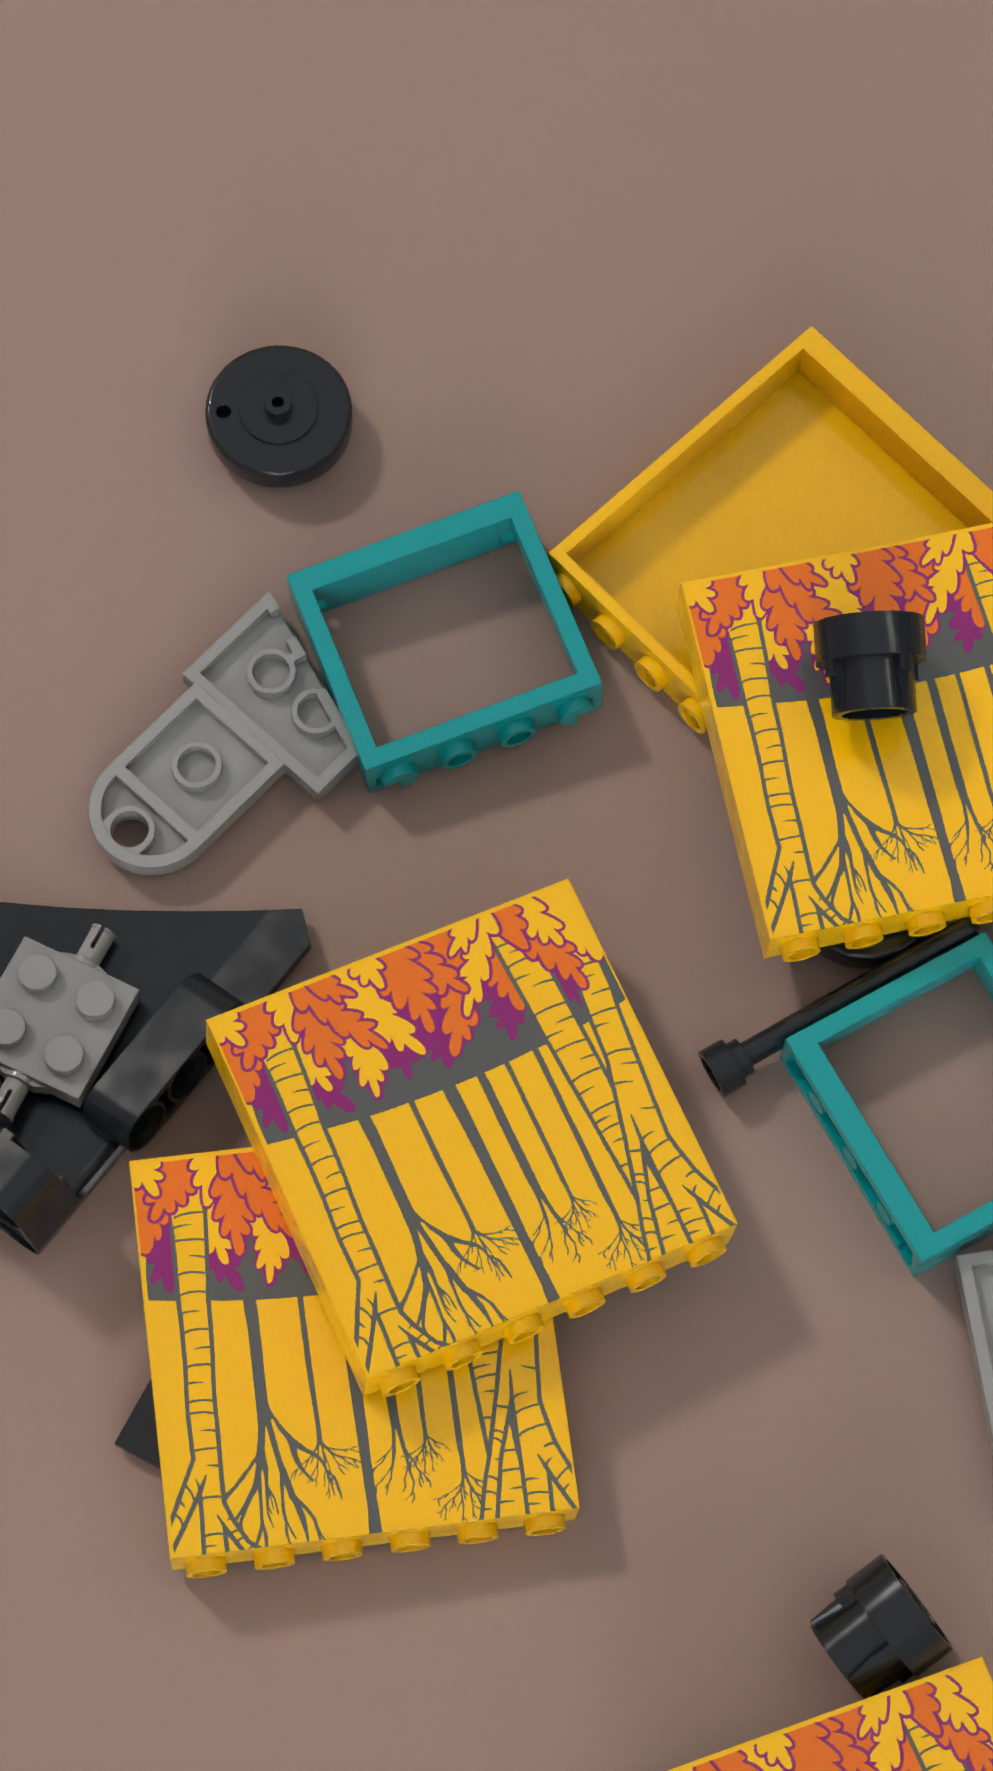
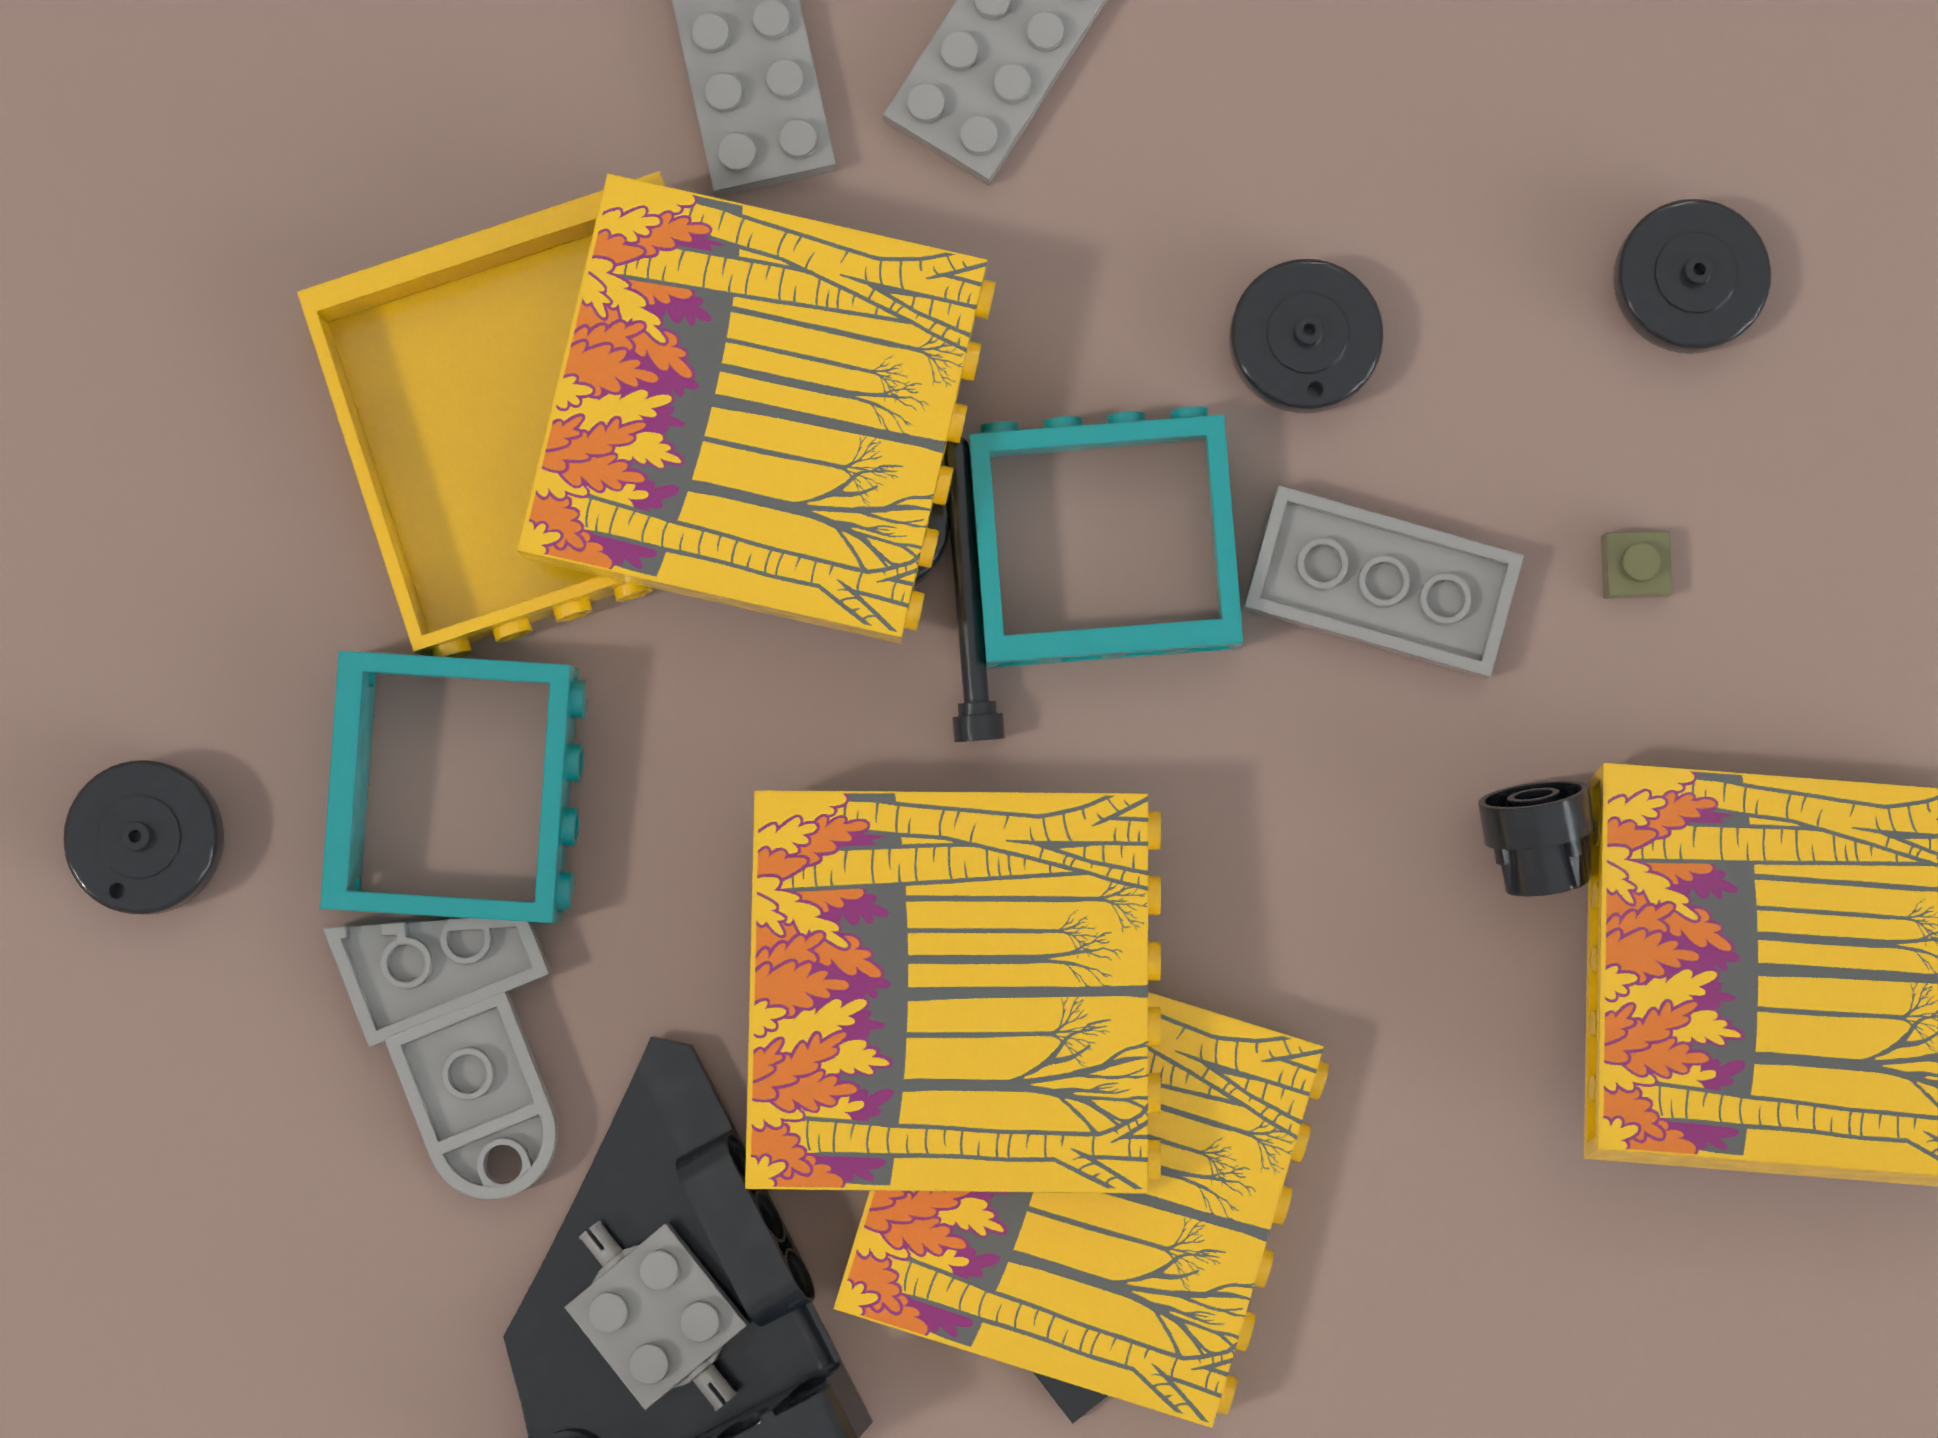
camera: 60 degrees left, 15 degrees up
black piece [813,611,927,721] -> none

